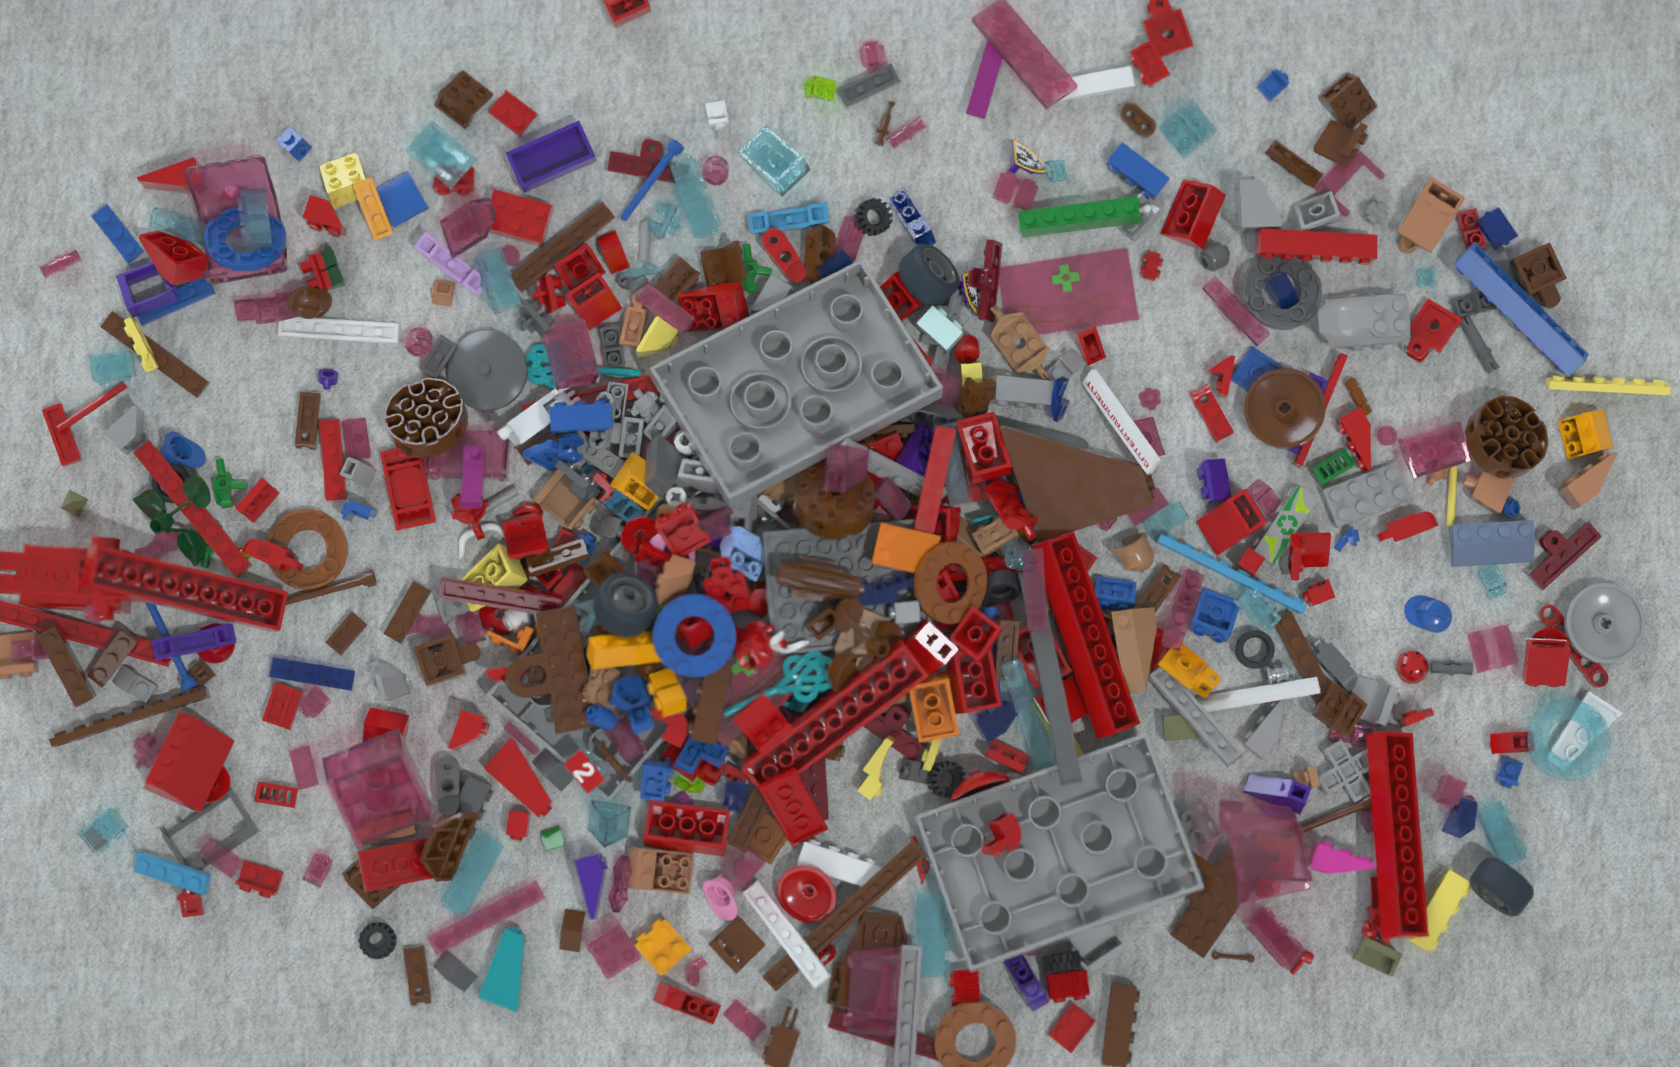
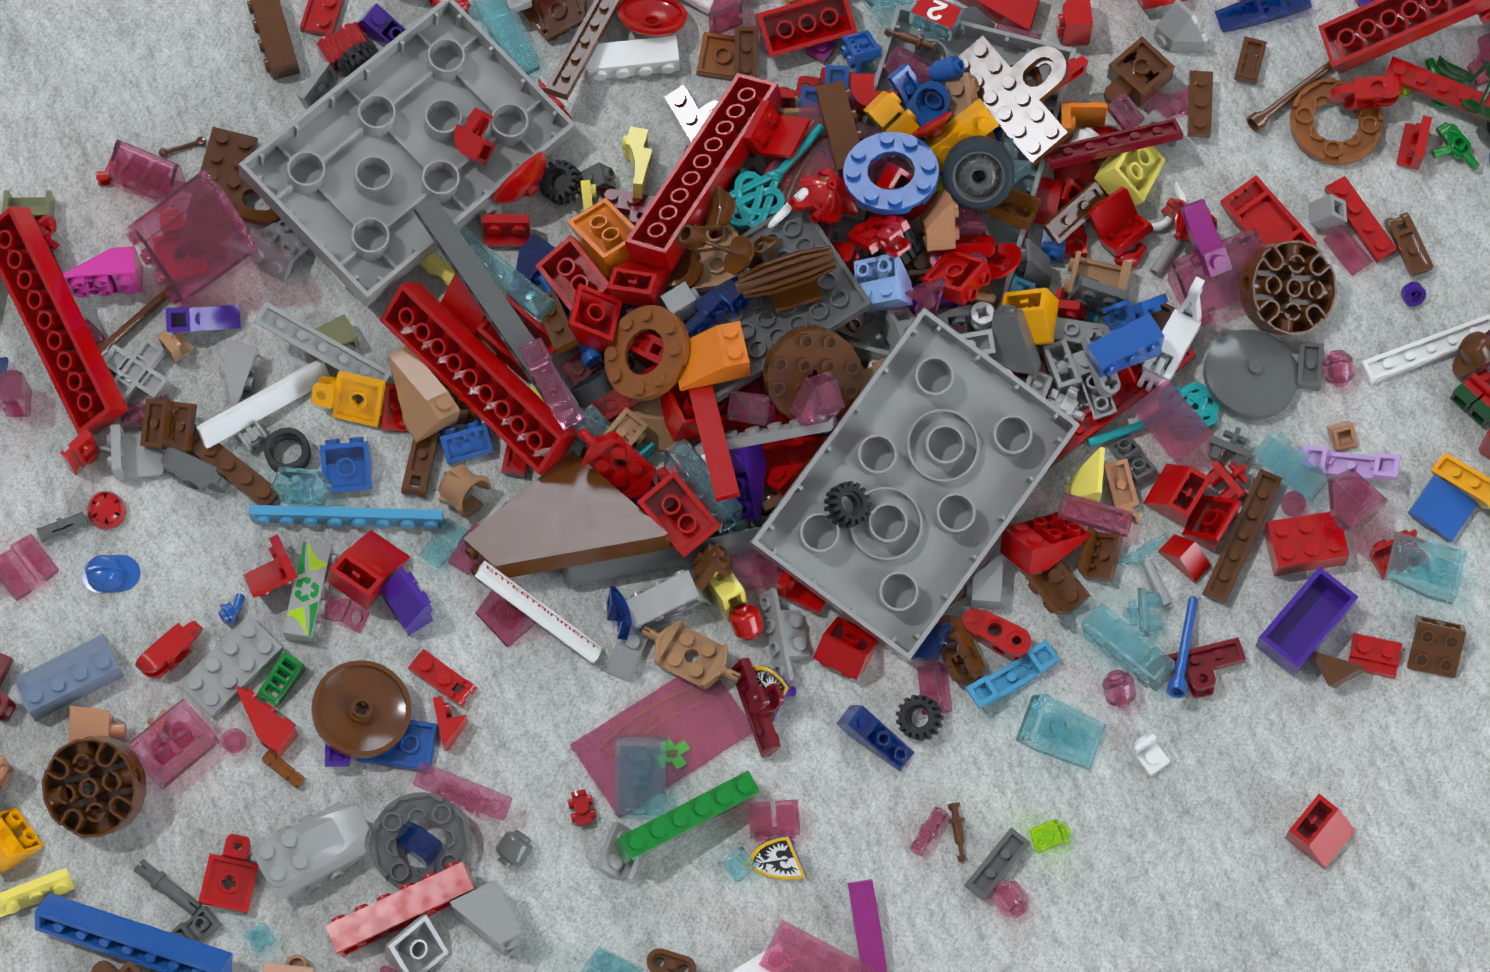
camera: 160 degrees right, 15 degrees down
blue bracket [341,500,378,522] -> none
dark grey arm [618,275,649,292] -> none
clear neon green arm [674,776,706,794] -> none
clear blue slope [723,781,748,812] -> none
green piece [742,244,773,294] -> none
red tile [758,767,829,847] -> none
black wheel [899,244,959,306] -> none
light aqua brick [916,306,963,353] -> none
red slope [1075,326,1106,366] -> none
blue brick [1106,142,1170,200] -> none
clear pink plant [1138,387,1161,411] -> none
clear pink slope [1160,568,1205,651] -> none
red slope [1161,179,1226,249] -> none
red brick [1235,547,1266,577] -> none
red tile [1293,353,1348,468] -> none
red brick [1302,579,1336,607] -> none
light yellow bar [1446,466,1458,526] -> none
clear light blue bracket [1478,563,1507,599] -> none
blue plate [1502,498,1520,518] -> none
none -> clear light blue slope [615,735,668,816]
none -> black tyre [824,481,872,529]
none -> red dish [911,111,952,139]
none -> reddish brown slope [1313,651,1366,688]

